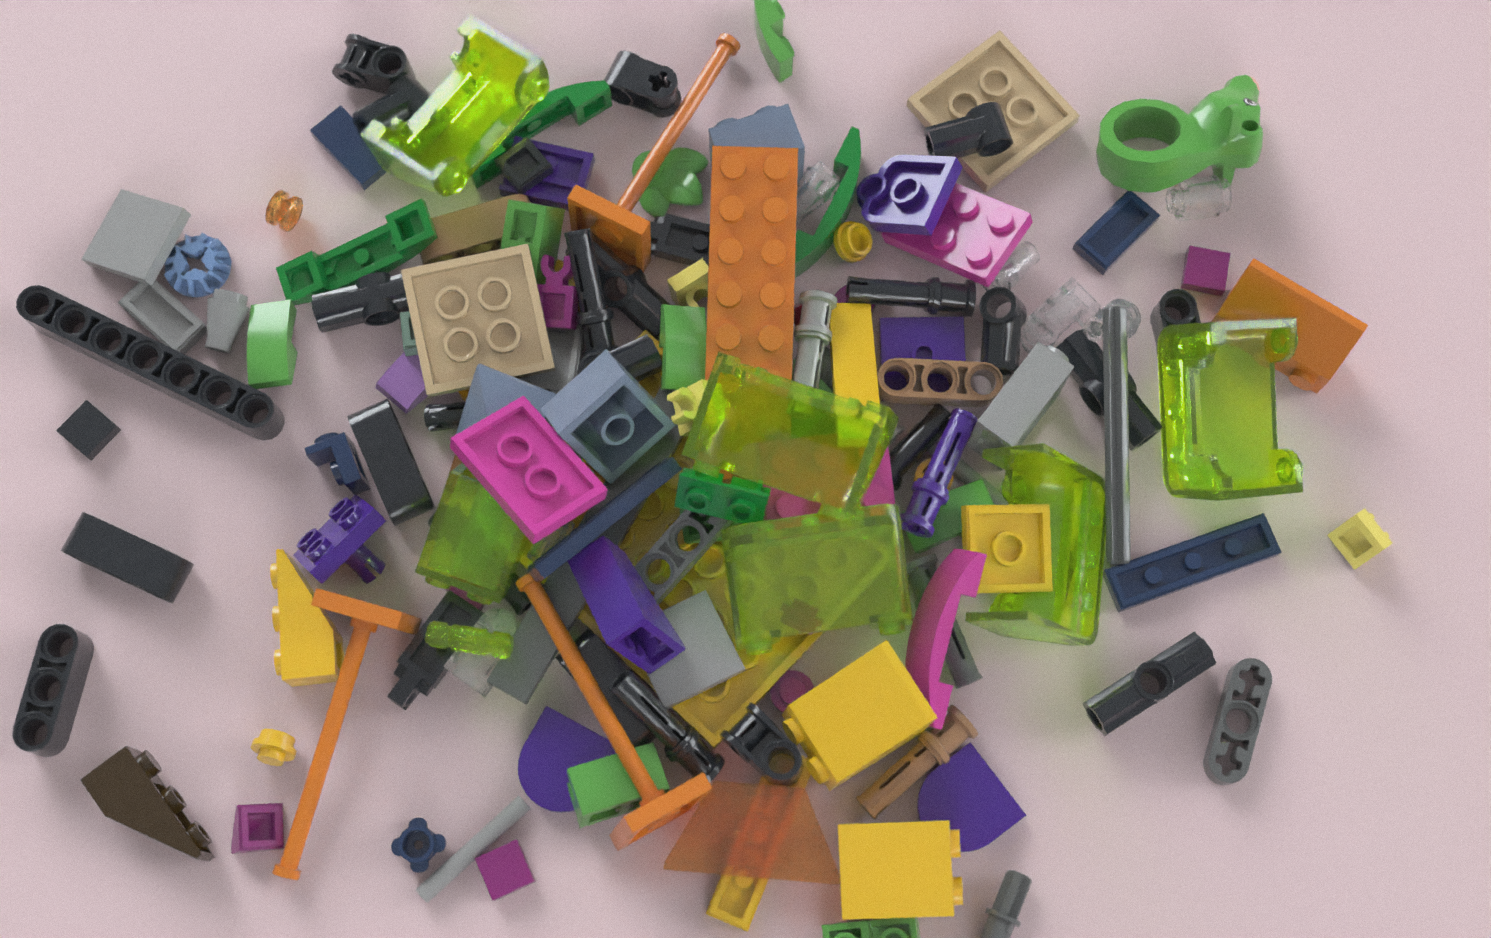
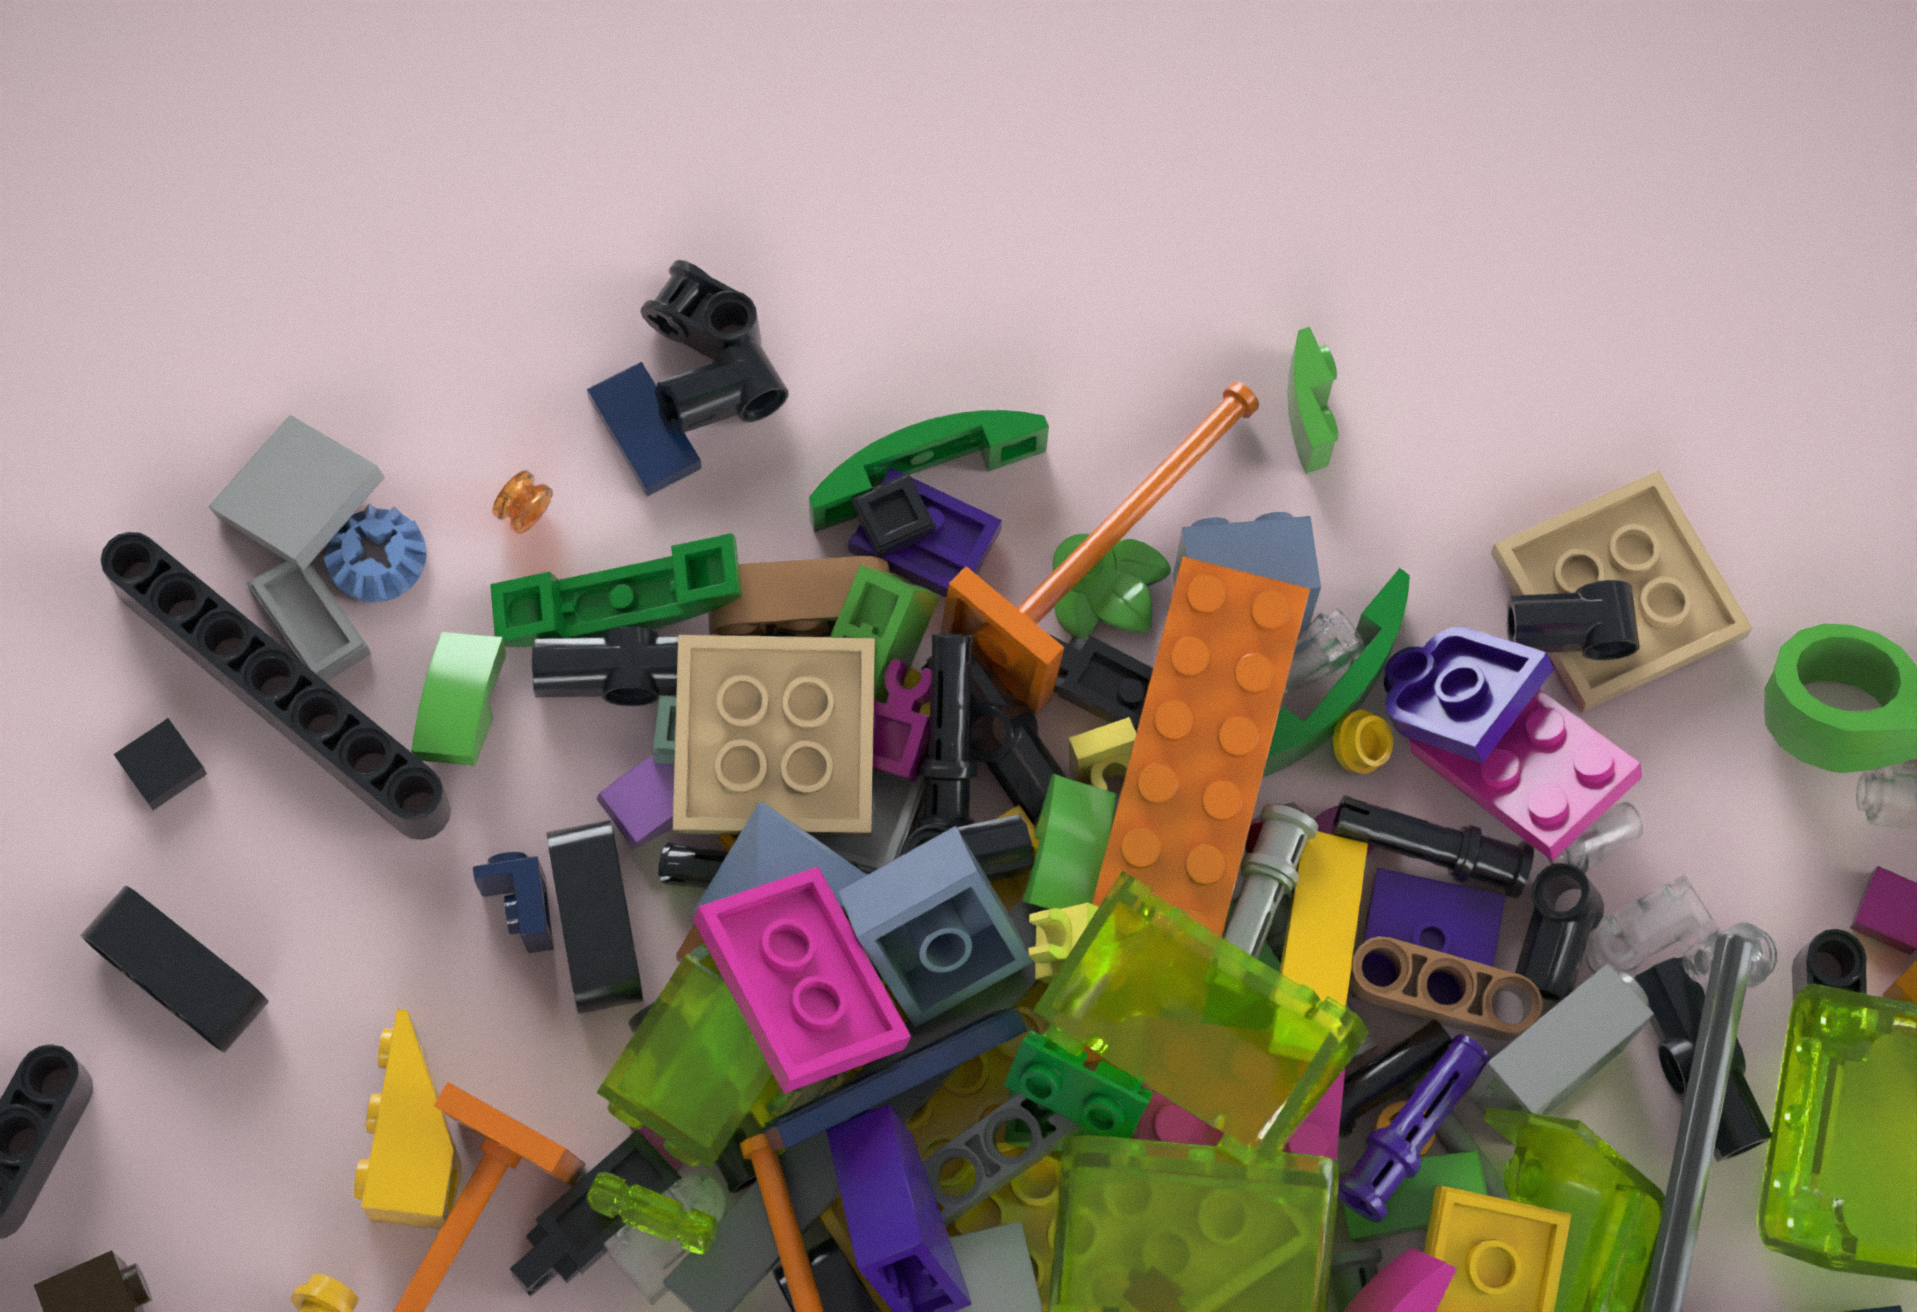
camera: 10 degrees right, 5 degrees down
light grey cone [205,289,250,353] -> none
dark purple plate [293,494,387,584] -> none
clear neon green windscreen [360,15,550,197] -> none
black piece [603,51,682,118] -> none
dark blue tile [1072,190,1160,275] -> none

